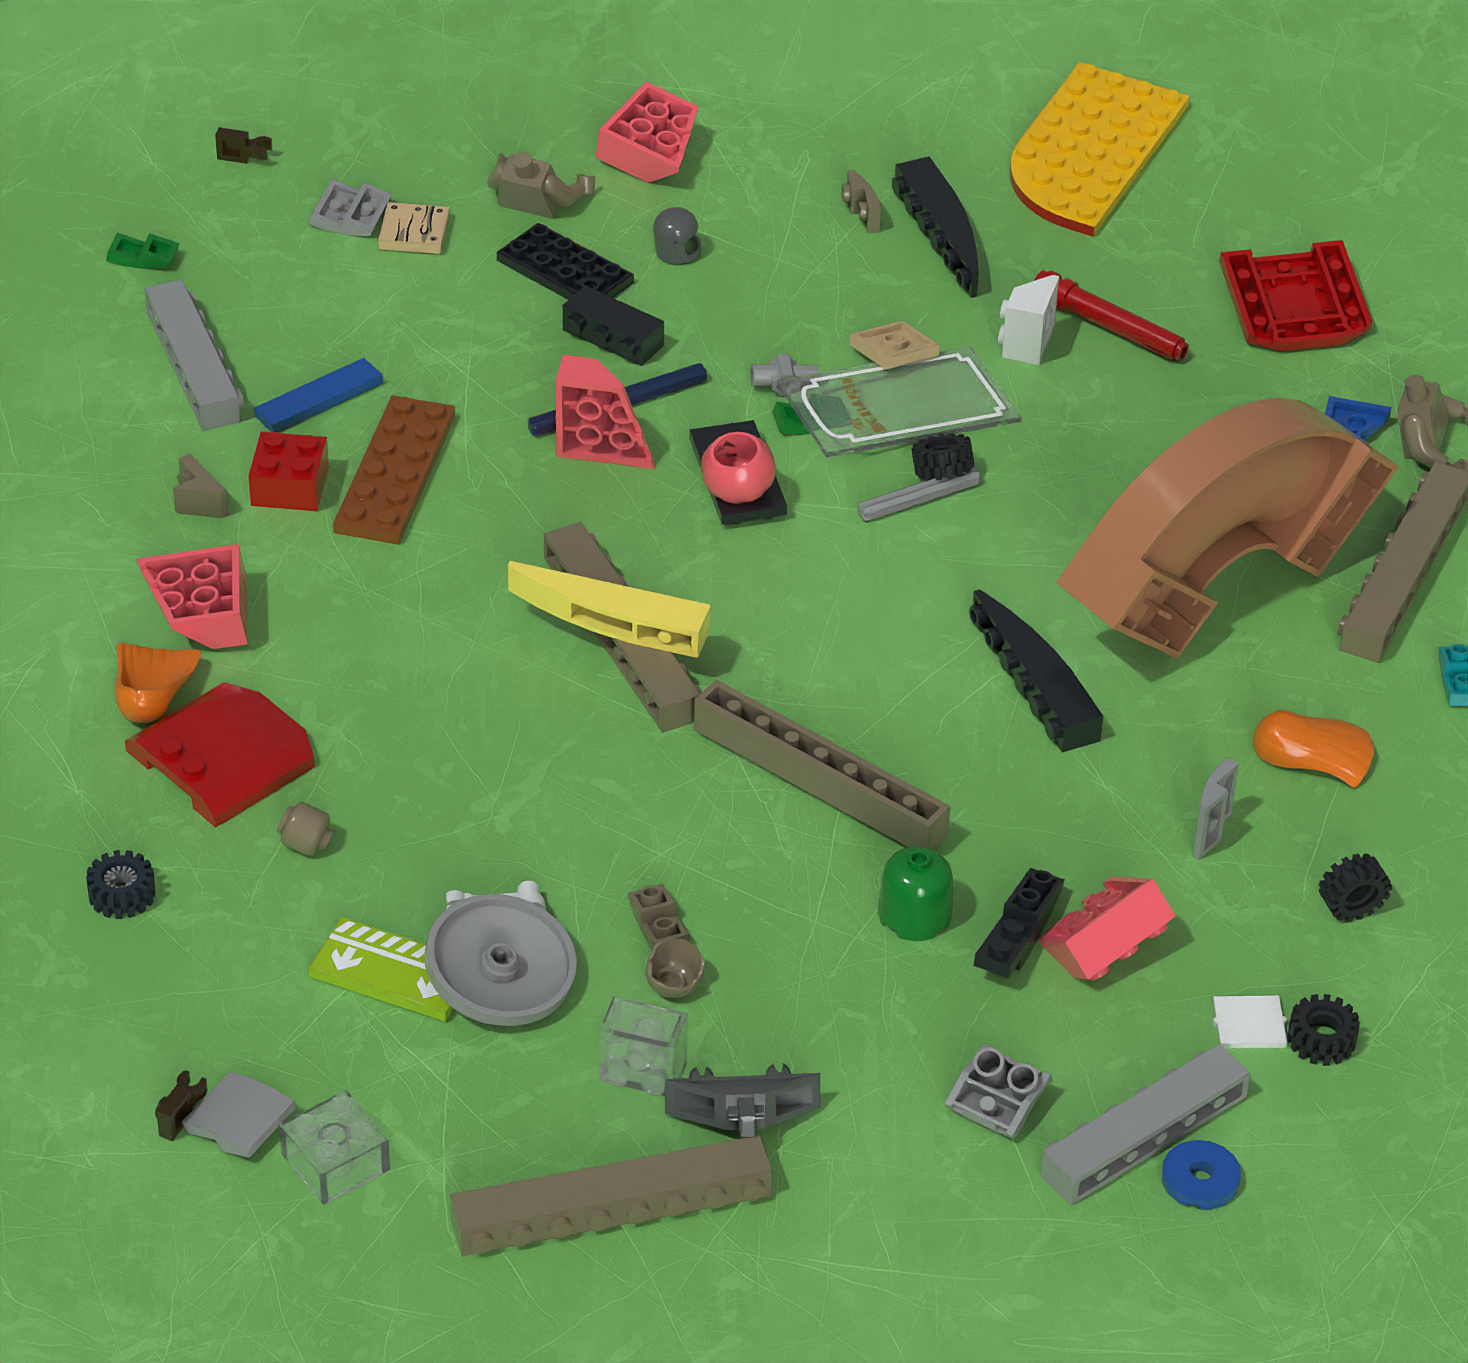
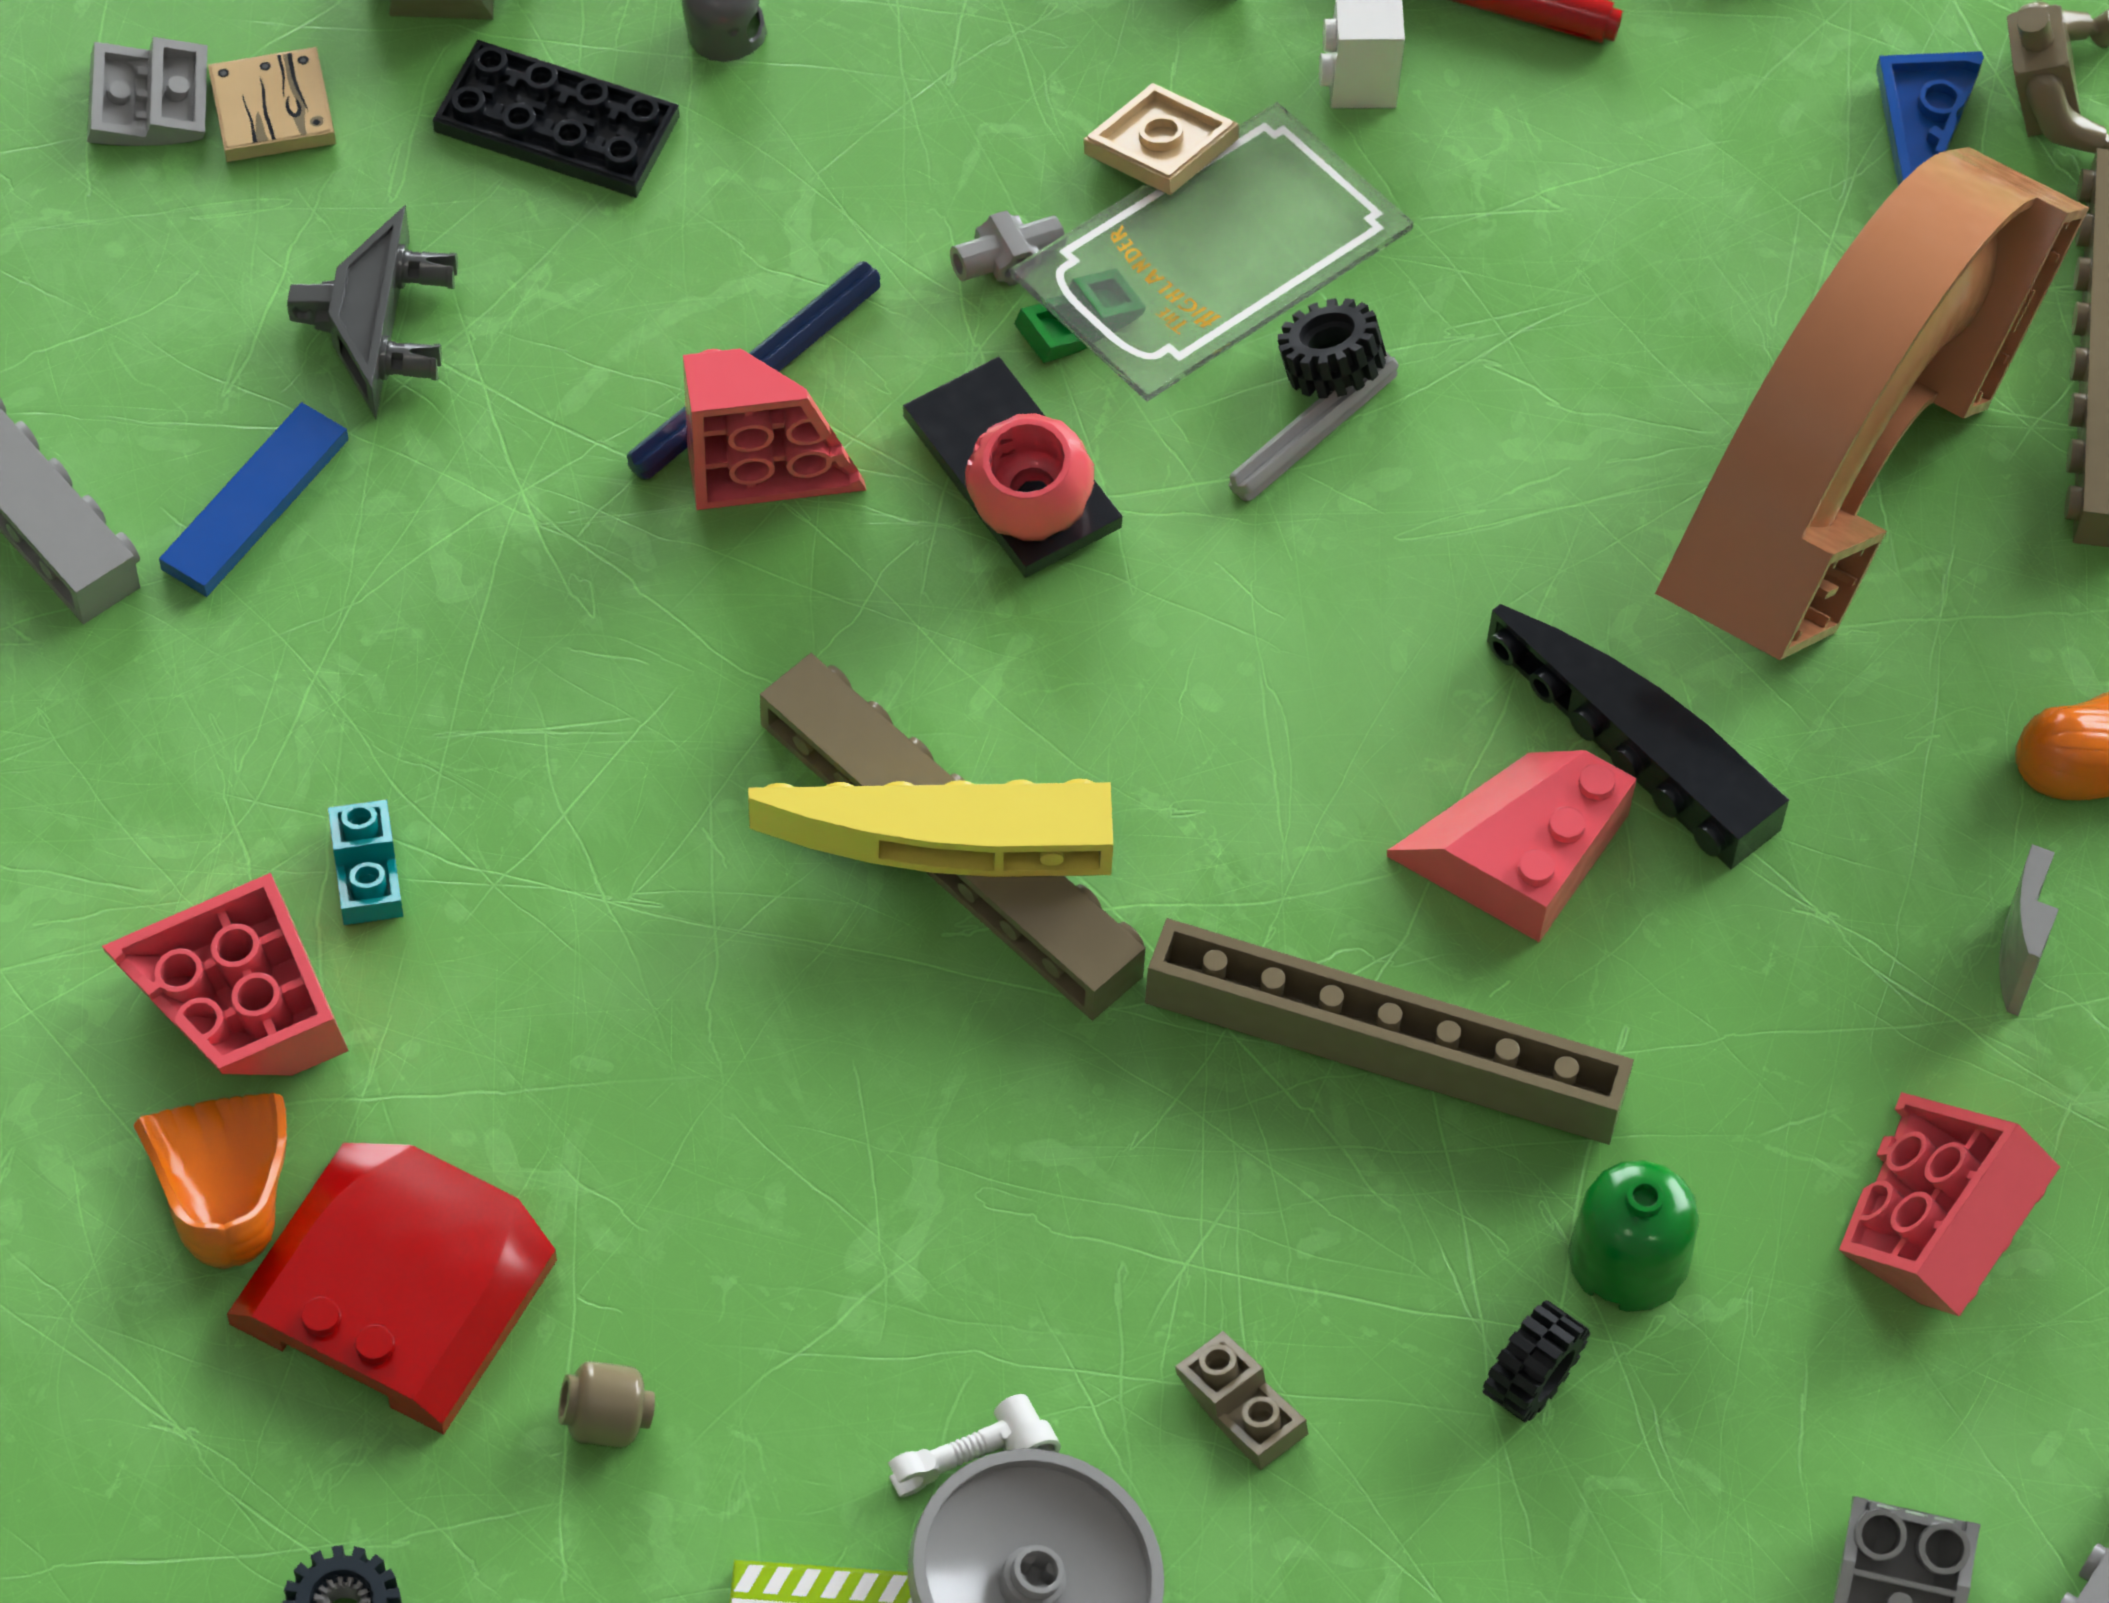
camera: 20 degrees left, 15 degrees up
dark tan slope [173,454,228,518] -> none
red brick [248,432,329,511] -> none
dark orange plate [333,395,455,545] -> none
black brick [563,286,664,366] -> none
dark tan hair [645,937,705,999] -> none
black slope [973,868,1065,978] -> none
none -> dark grey connector [287,204,458,419]
none -> teal slope [328,799,404,925]
none -> coral wedge [1387,750,1637,942]
none -> black tyre [1483,1300,1590,1423]

